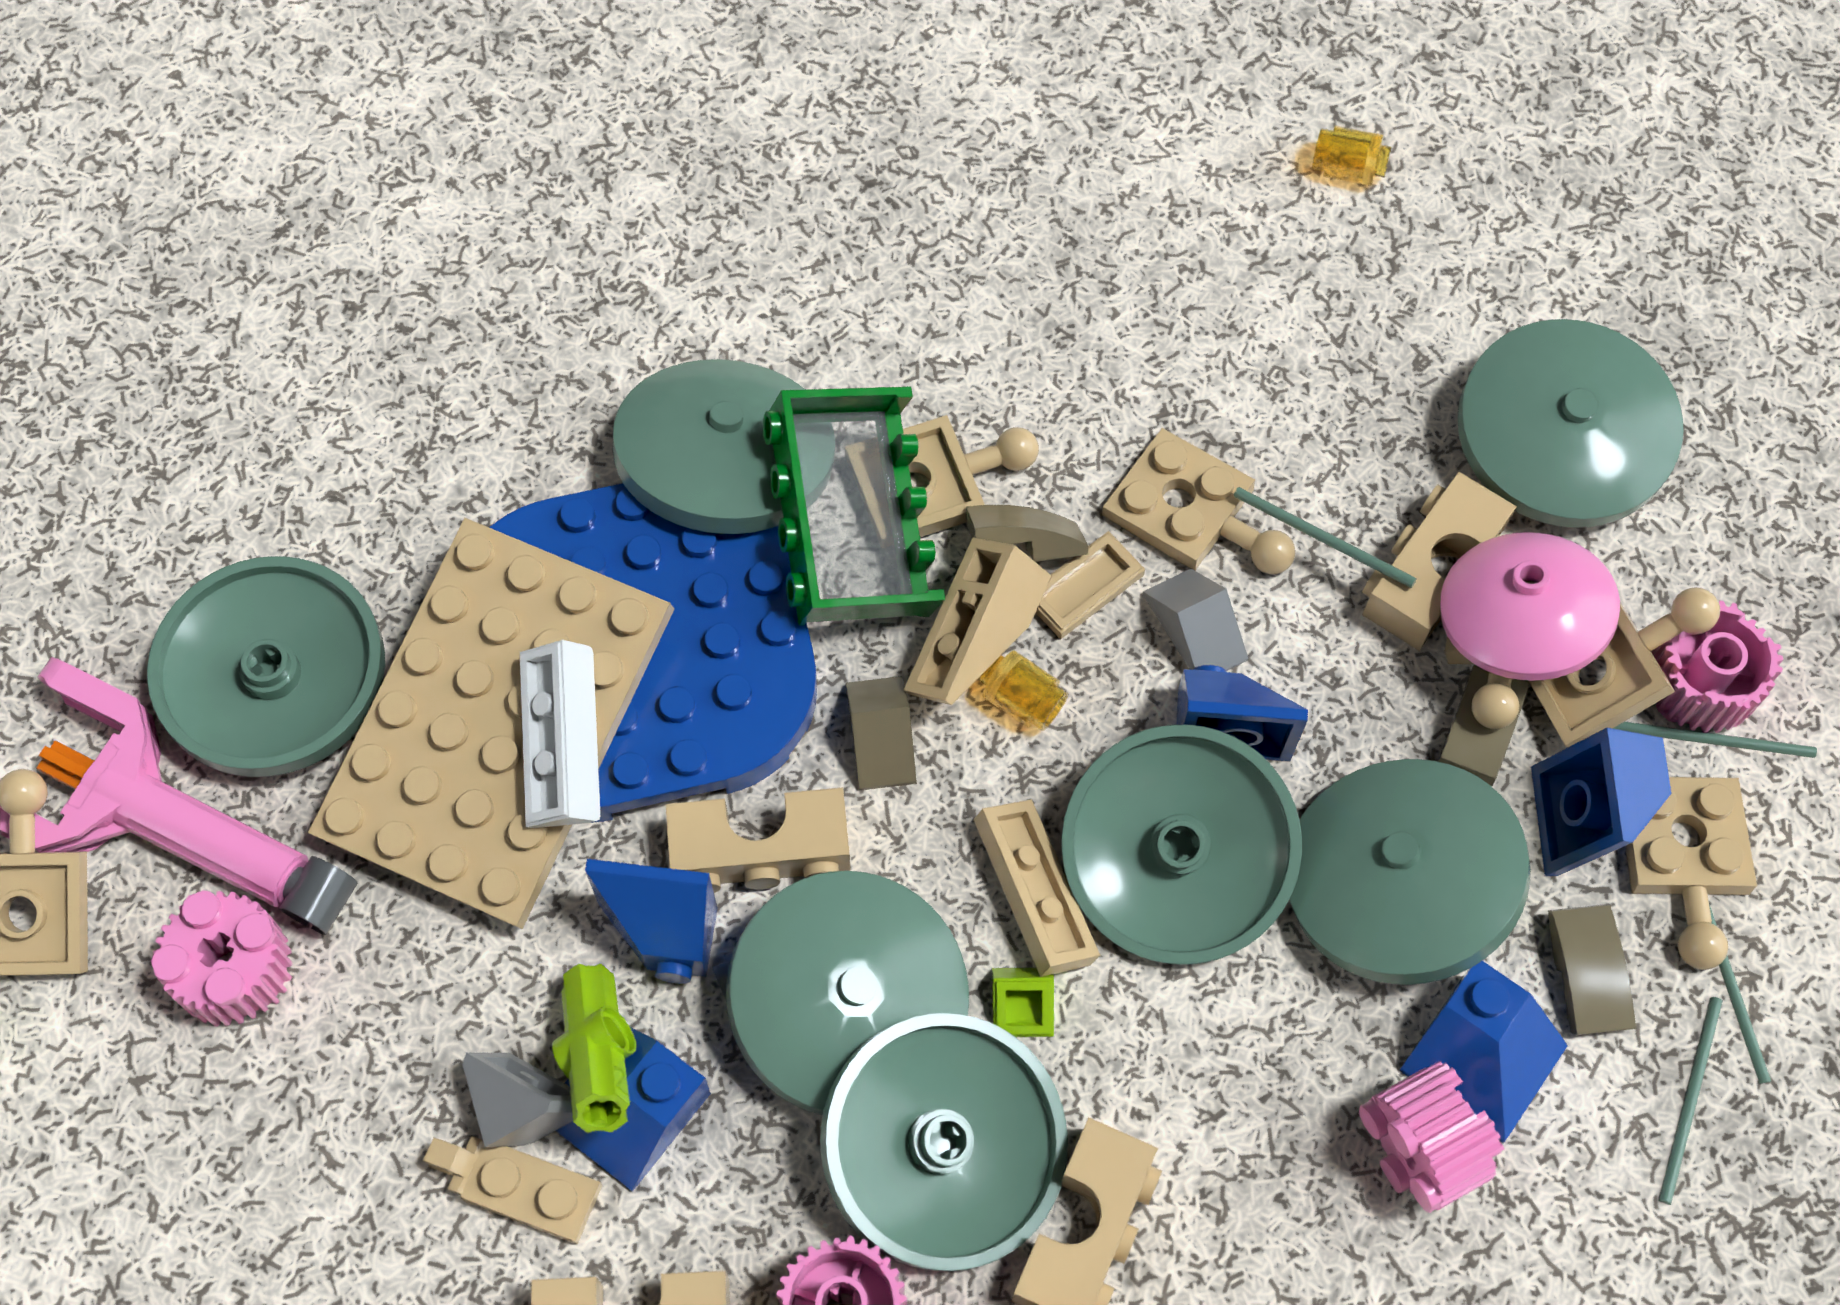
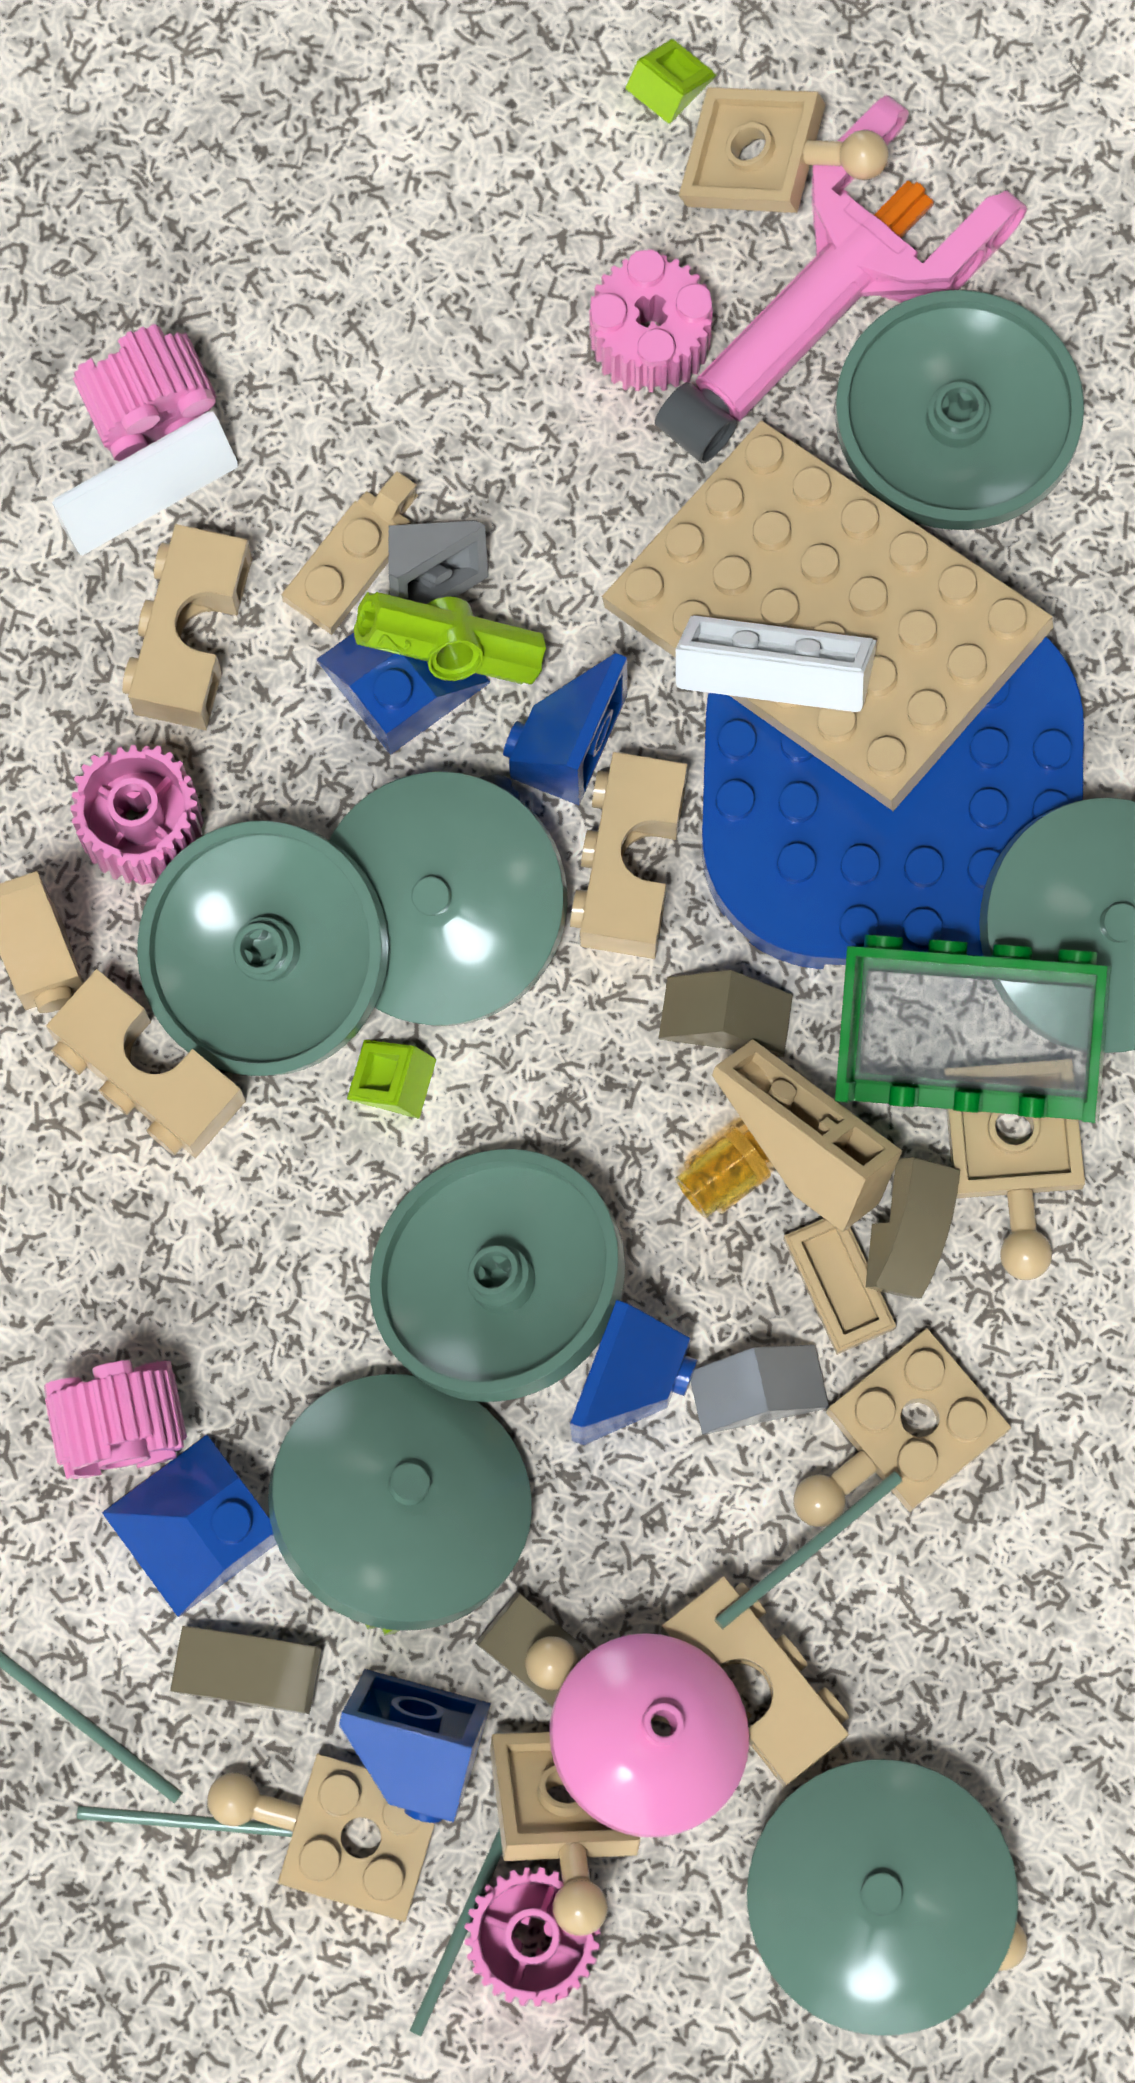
camera: 110 degrees right, 10 degrees up
tan plate [973,799,1100,977] -> none

